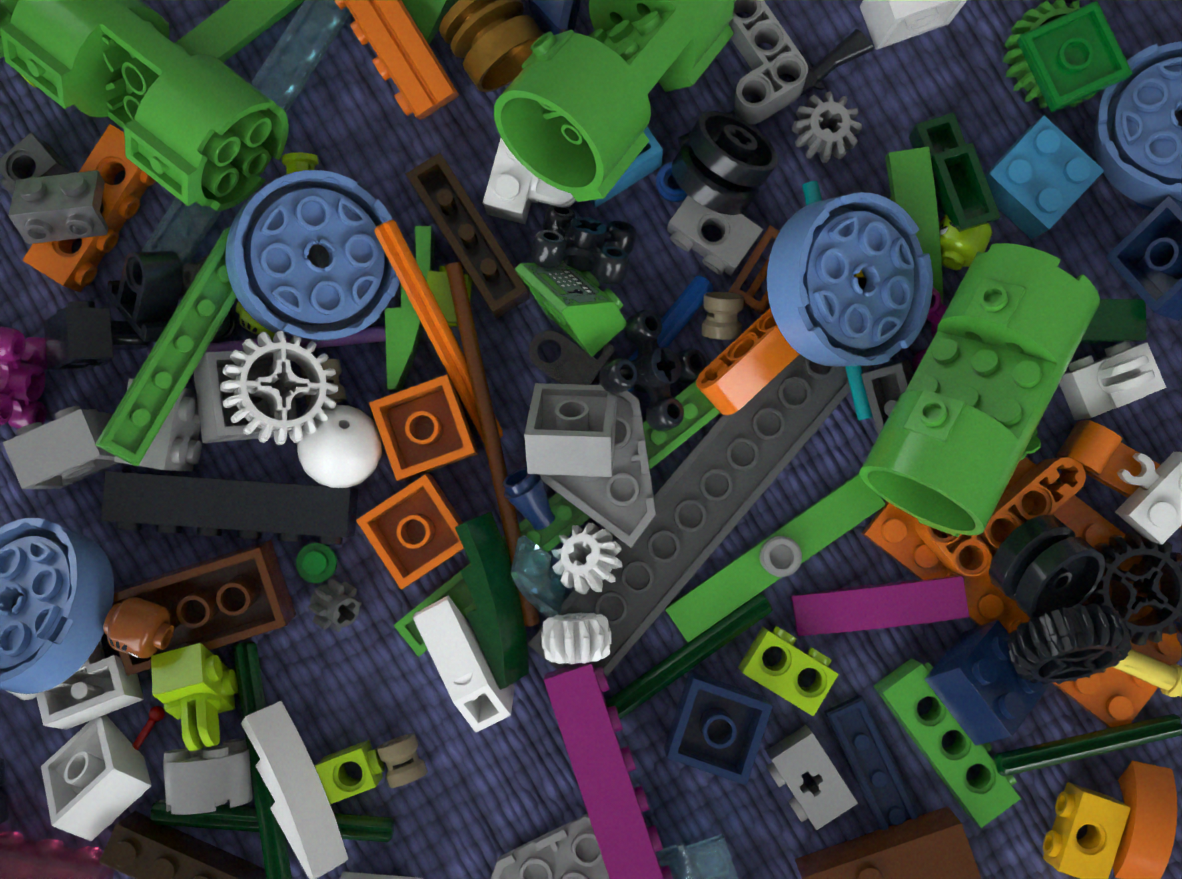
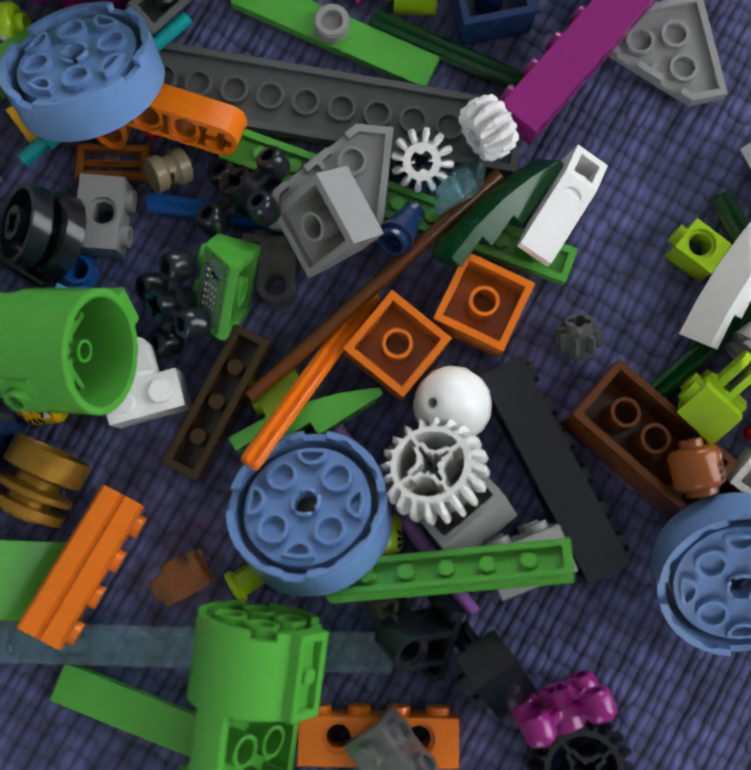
camera: 125 degrees left, 5 degrees down
light grey brick [3,406,119,489] -> none
green plate [296,542,337,583] -> none
dark tan wheel [376,733,428,788] -> none
none -> clear orange brick [149,548,215,607]

